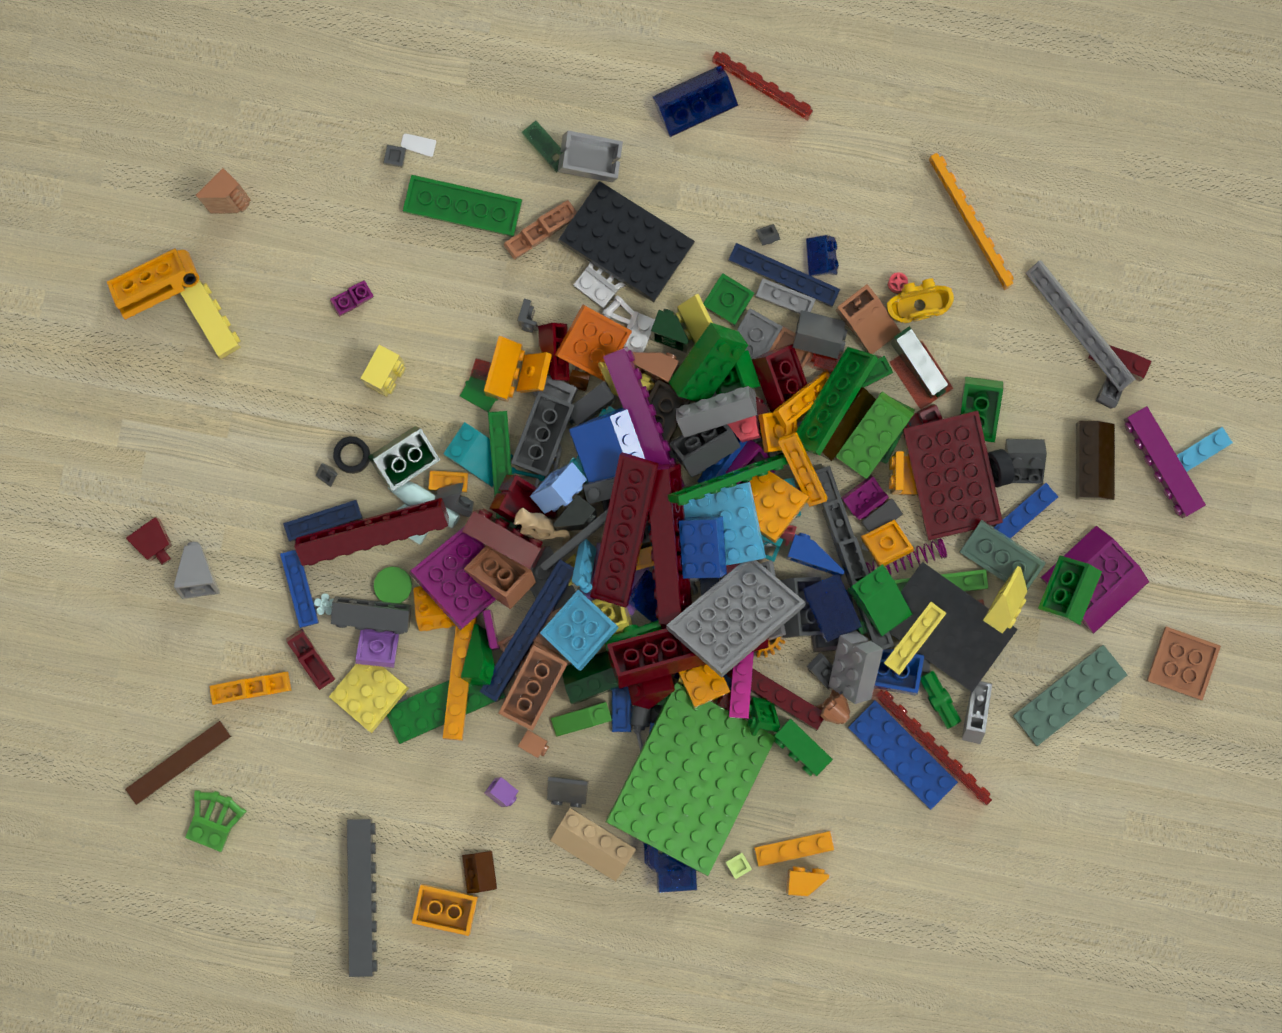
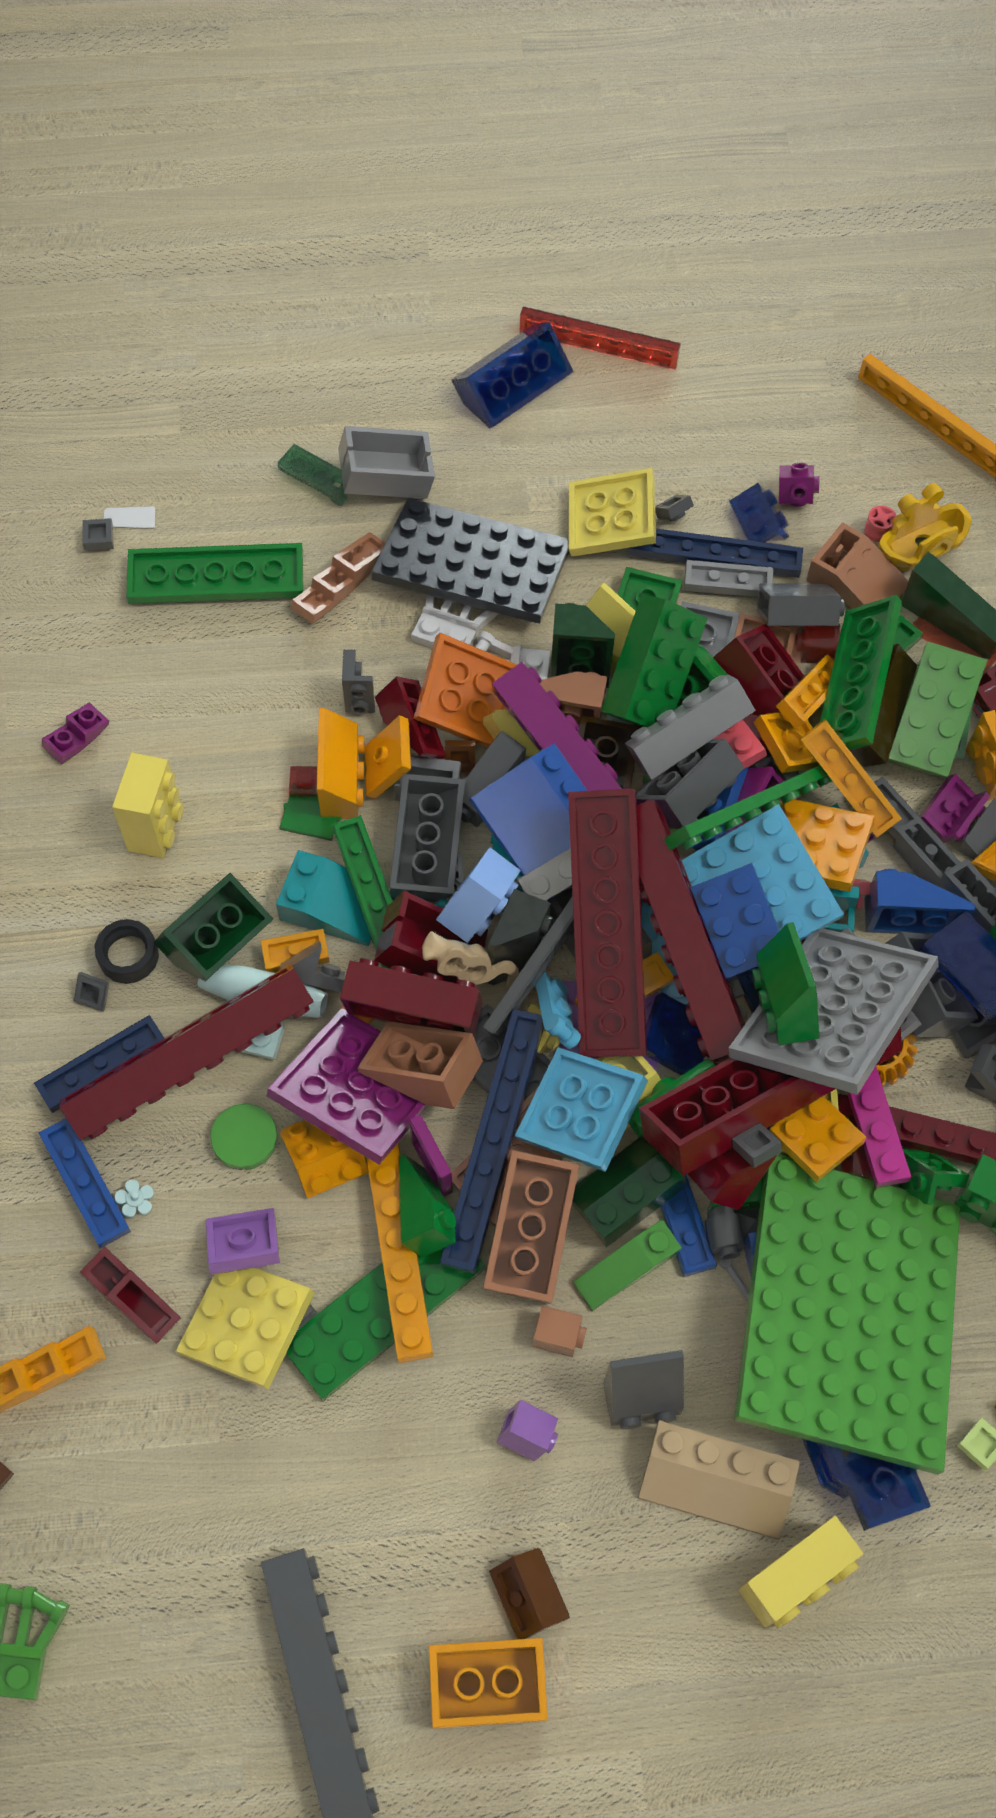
camera: 20 degrees left, 20 degrees down
dark grey brick [331,596,411,634] -> none
none -> light yellow plate [569,468,656,557]
none -> dark grey plate [732,1123,782,1168]
none -> light yellow brick [738,1515,864,1629]
none -> green slope [752,922,820,1045]
none -> magenta brick [779,462,820,507]

